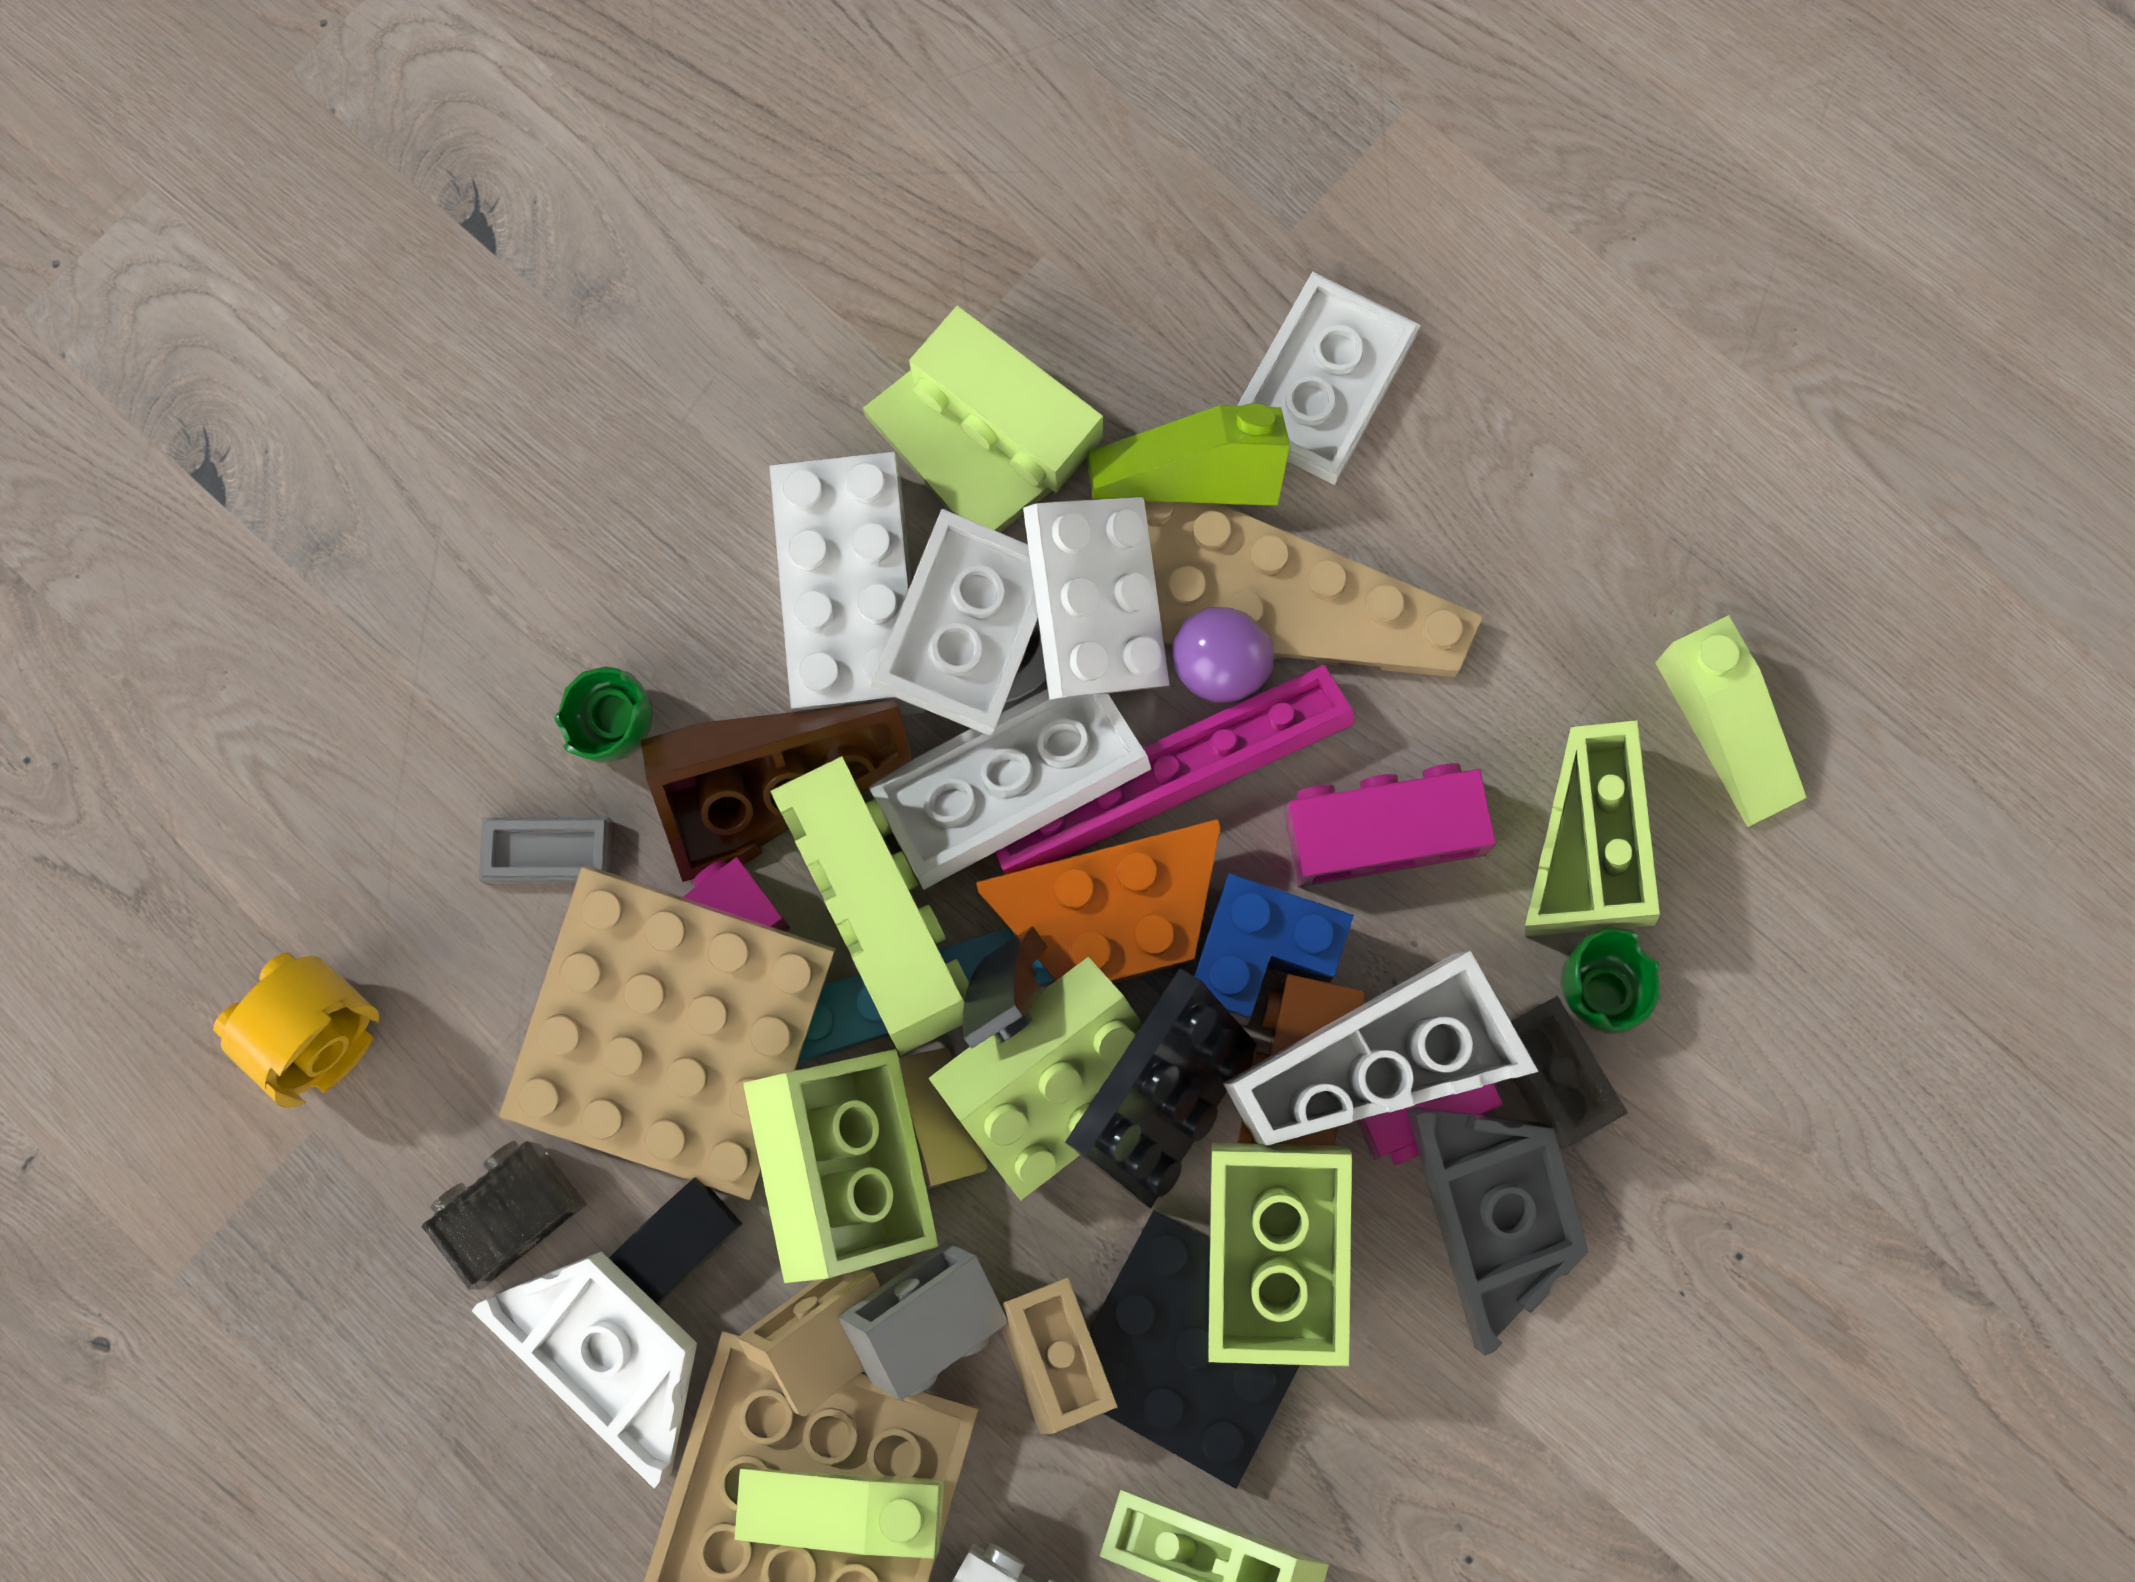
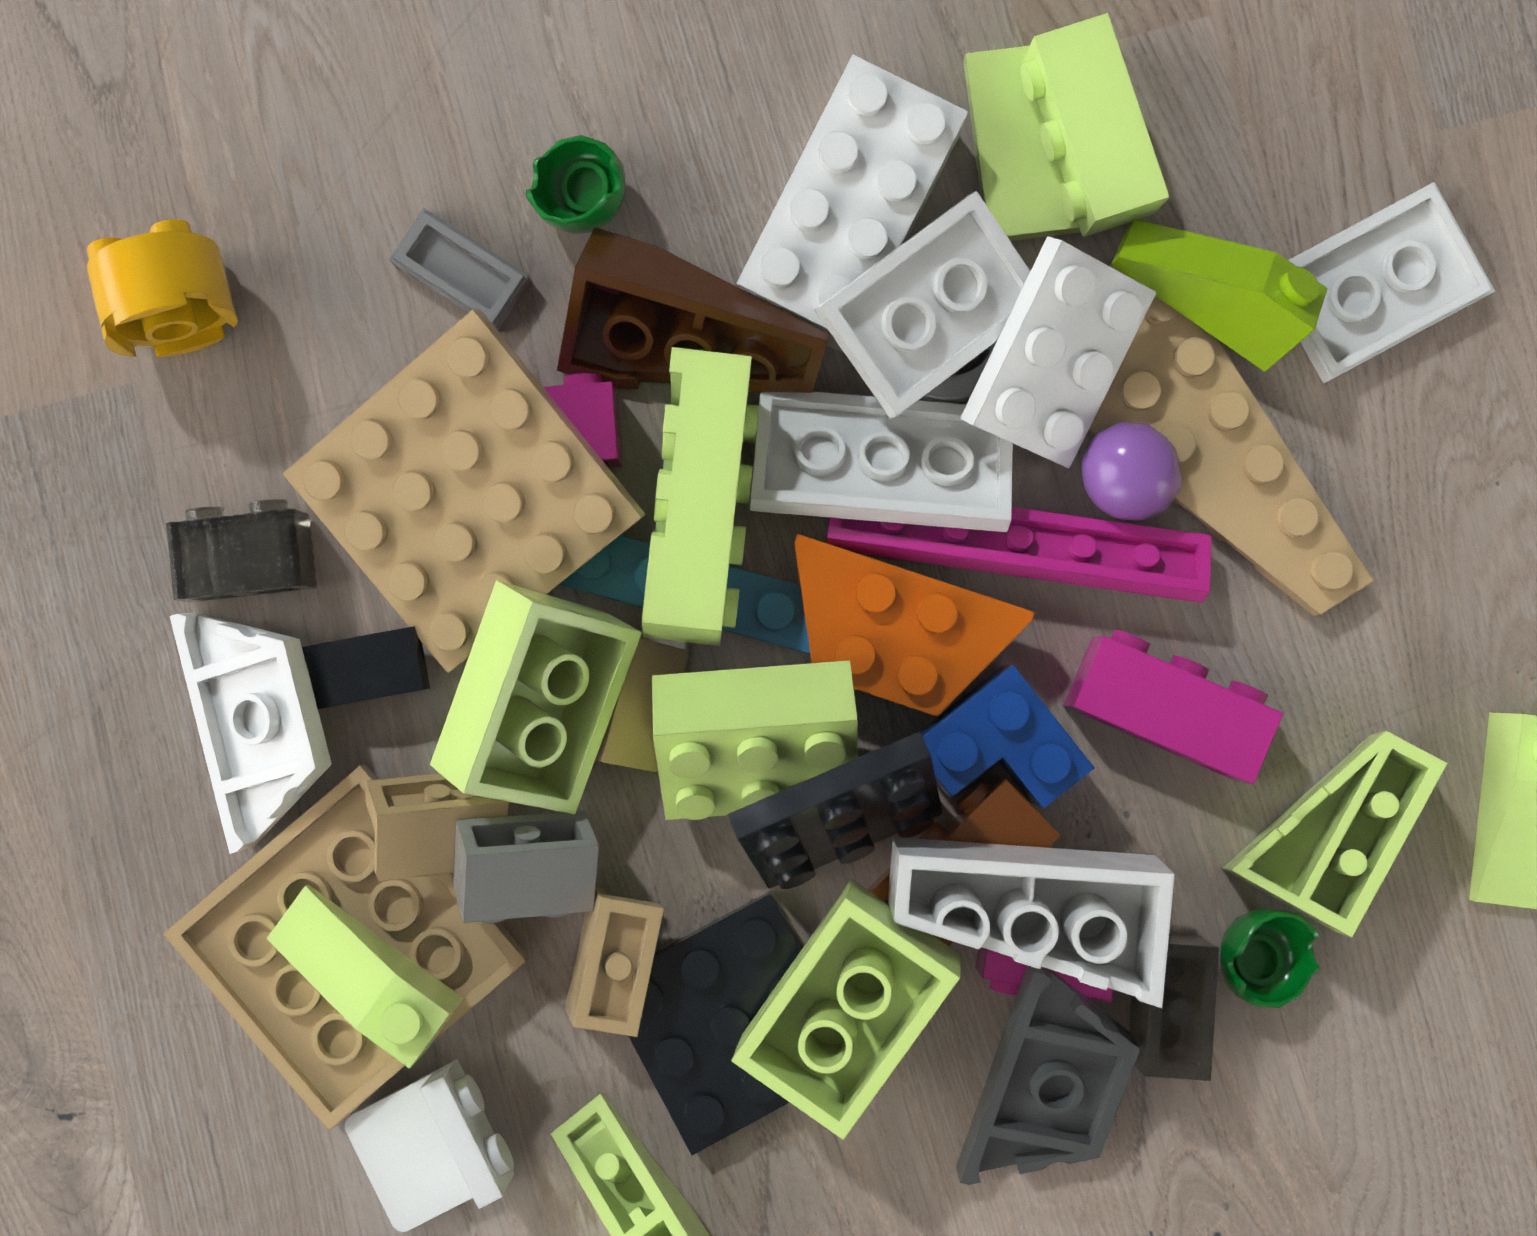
camera: 25 degrees right, 10 degrees up
black slope [963,926,1048,1049] -> none

